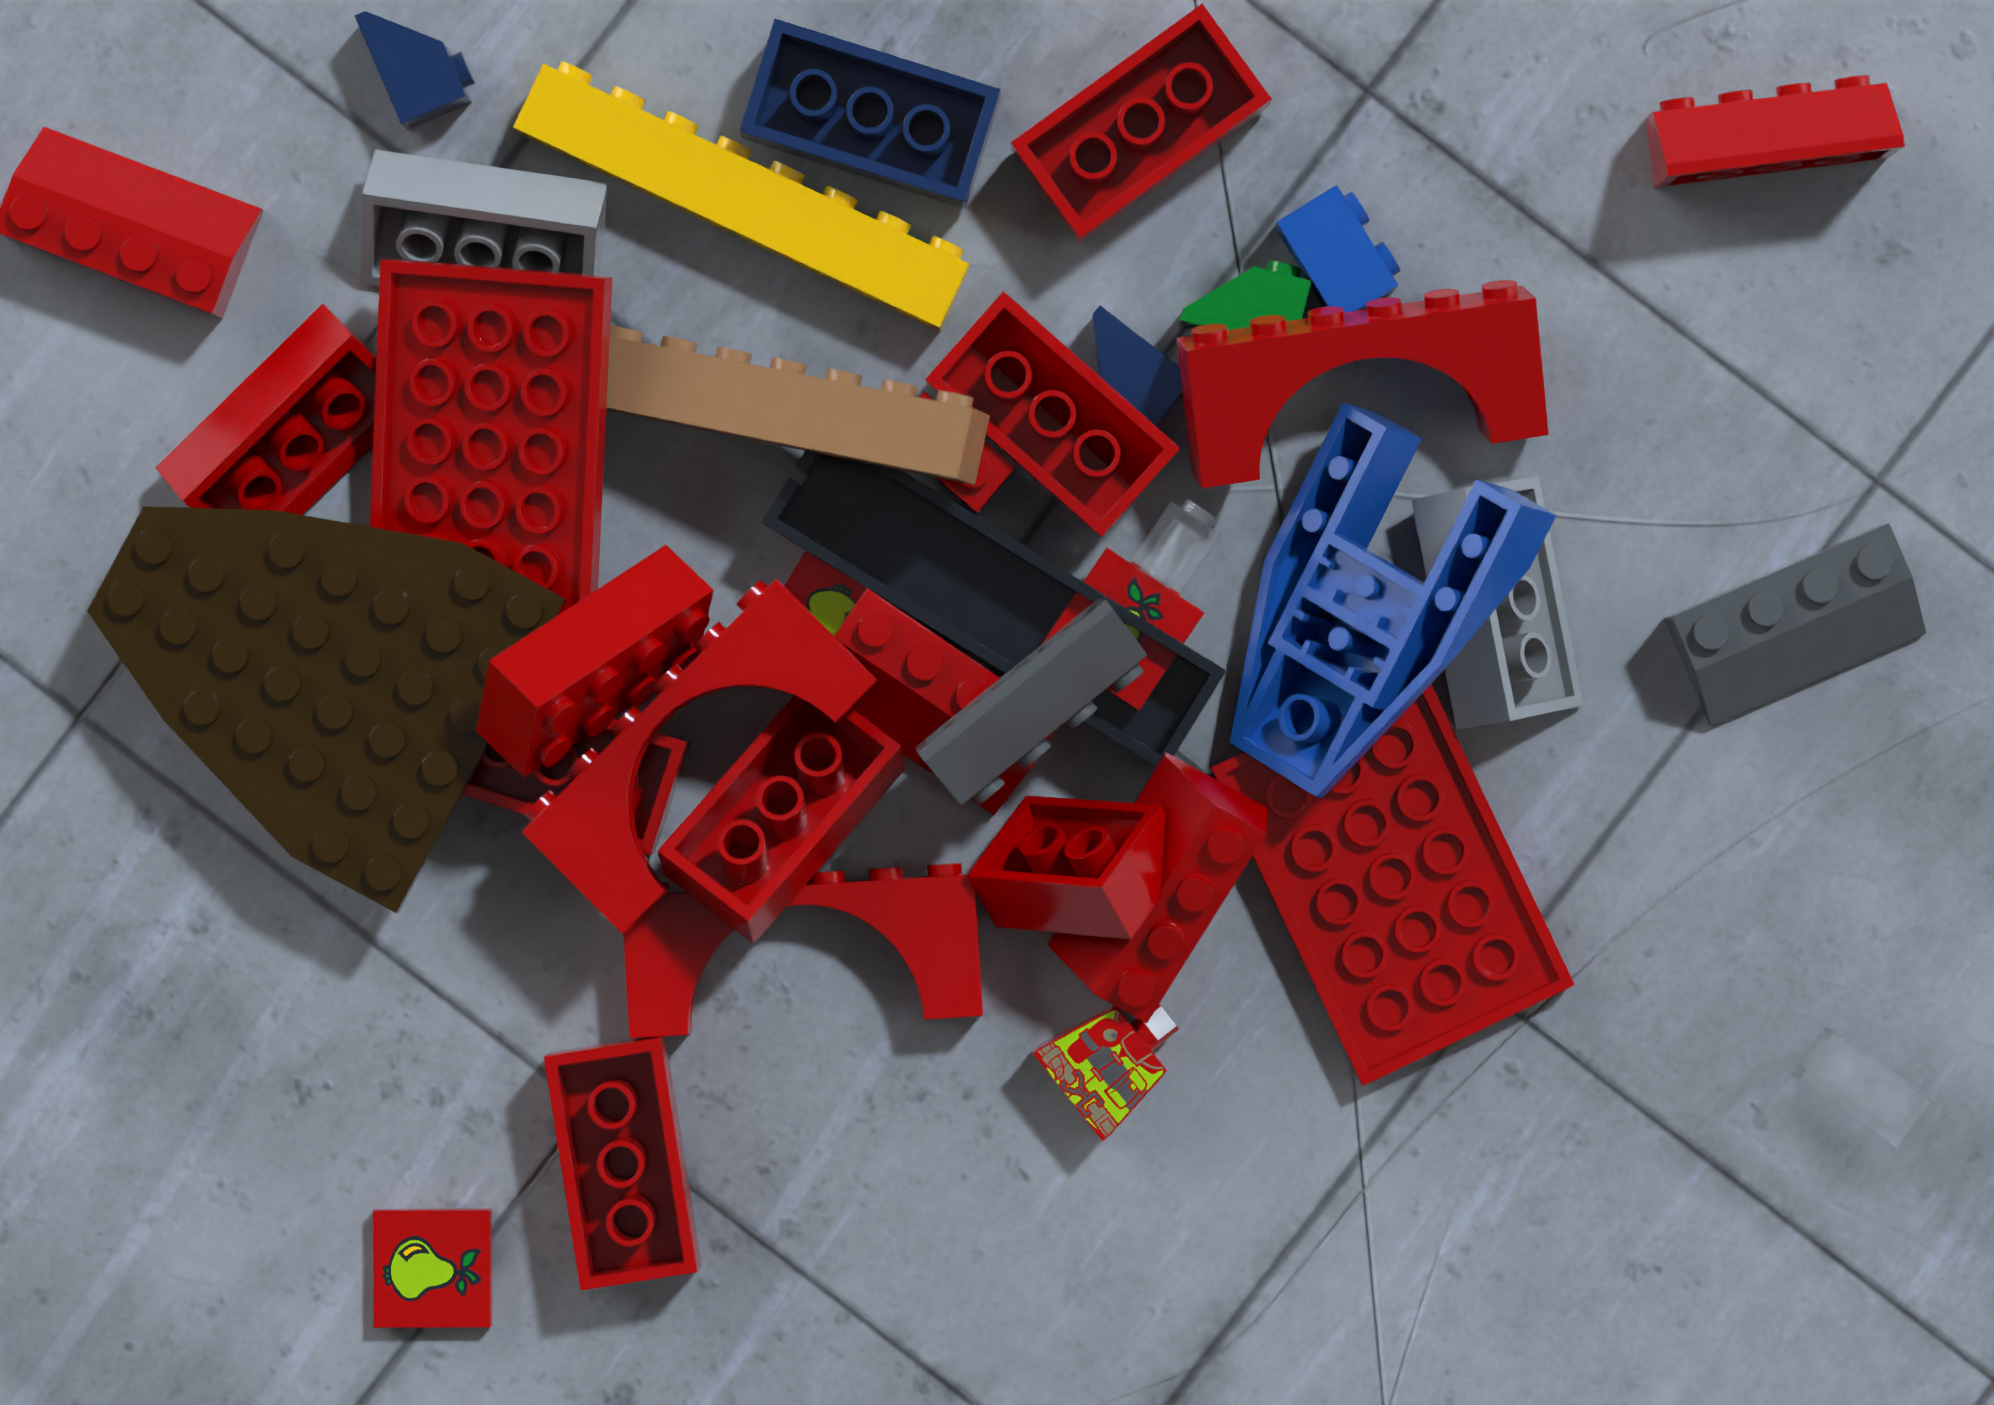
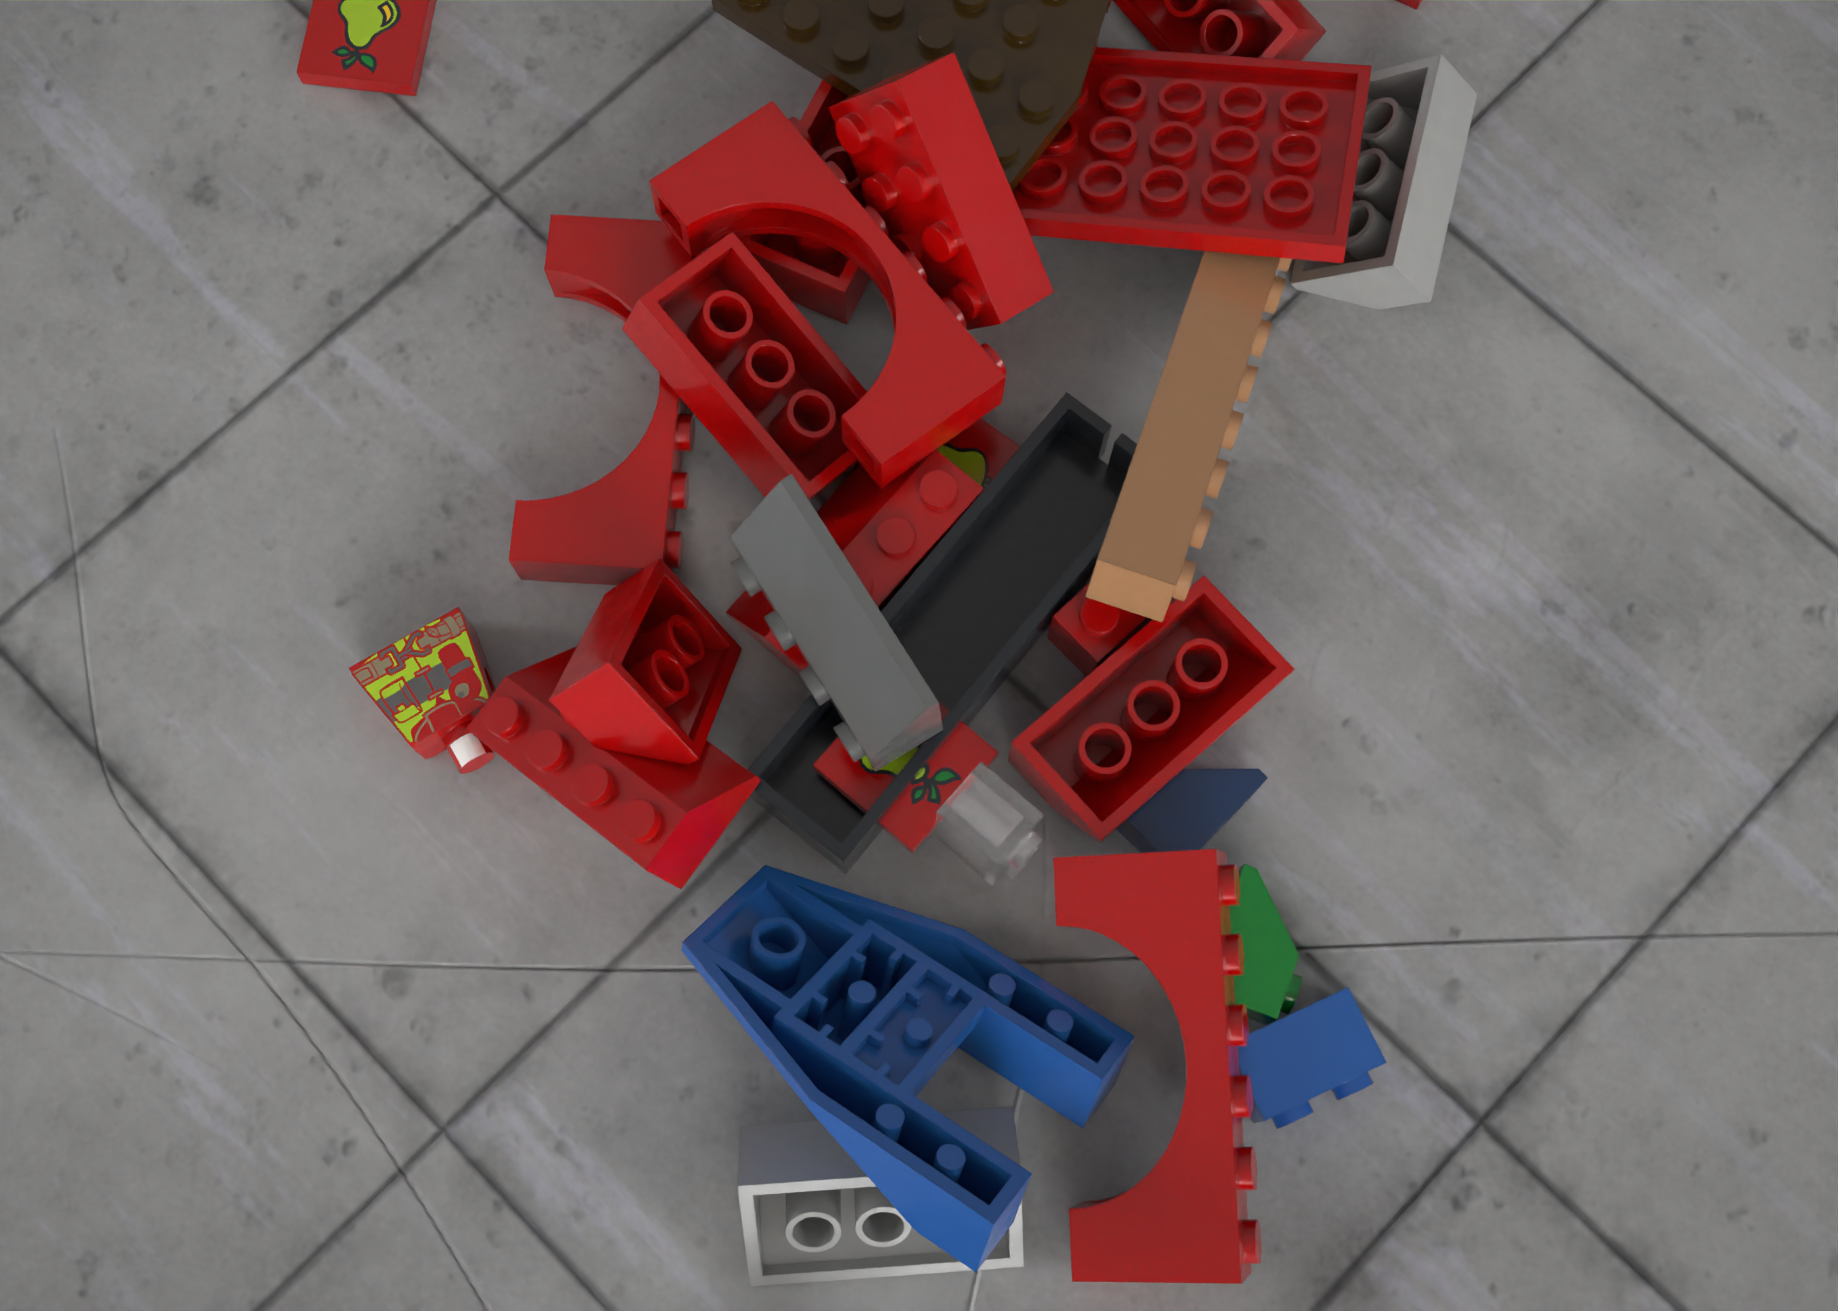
camera: 100 degrees right, 15 degrees down
dark blue slope [355,11,475,130] -> none
yellow brick [513,61,970,332] -> none
red brick [543,1036,702,1291] -> none
dark blue brick [739,19,1001,209] -> none
red brick [1011,4,1272,245] -> none
red plate [1210,684,1575,1086] -> none

